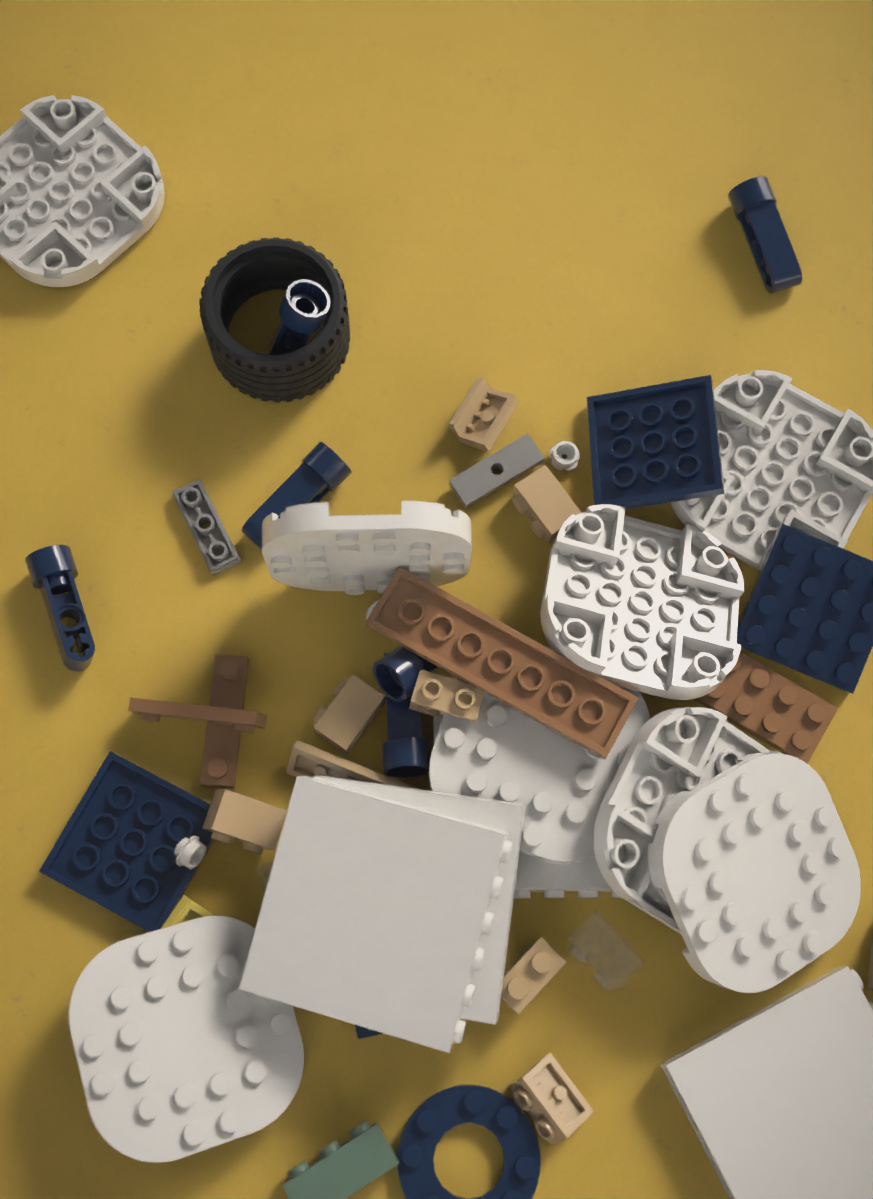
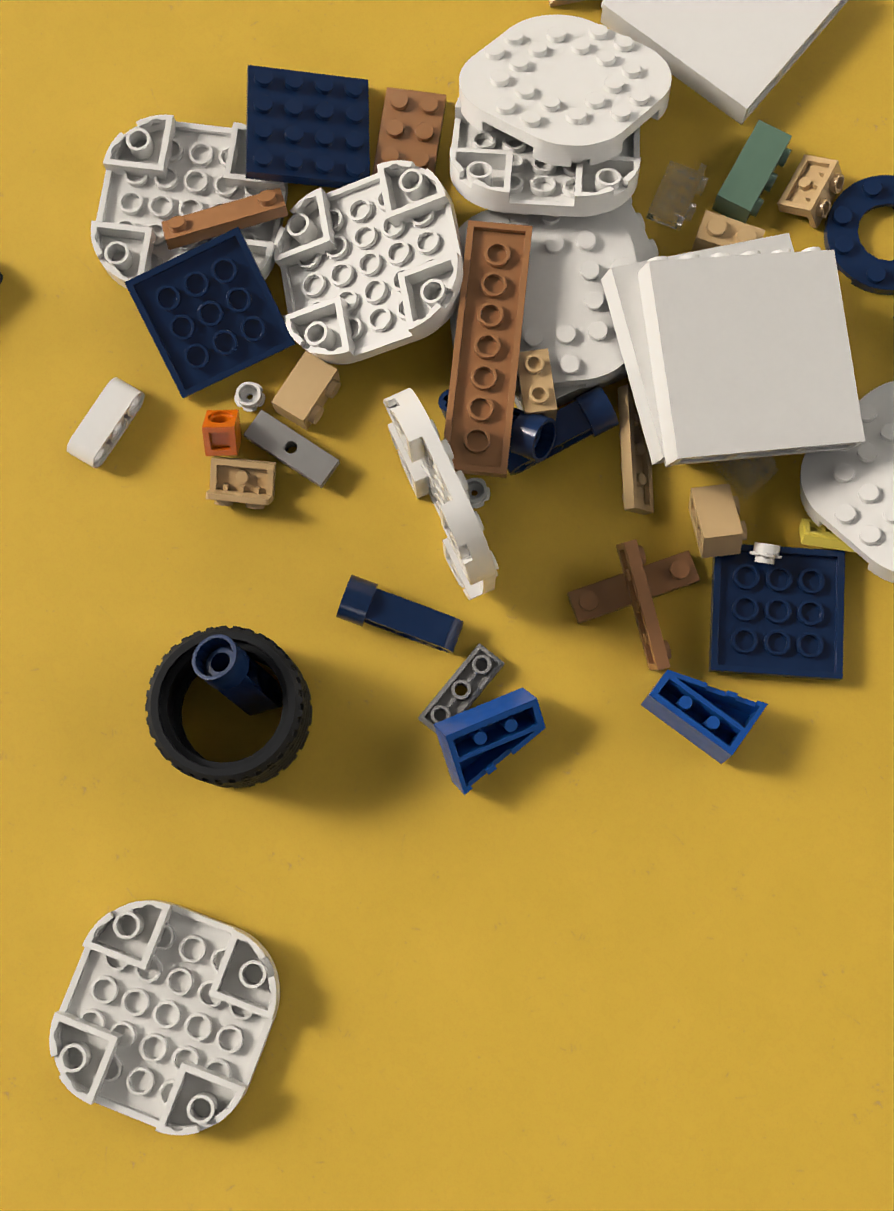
camera: 105 degrees left, 5 degrees up
dark blue beam [25,545,95,671] -> none
tan brick [313,674,386,756] -> none
none -> white beam [67,377,145,469]
none -> medium nougat plate [161,188,289,250]
none -> orange brick [202,409,242,456]
none -> blue wedge [433,687,546,795]
none -> blue wedge [641,670,768,764]
none -> sand green brick [712,120,792,223]

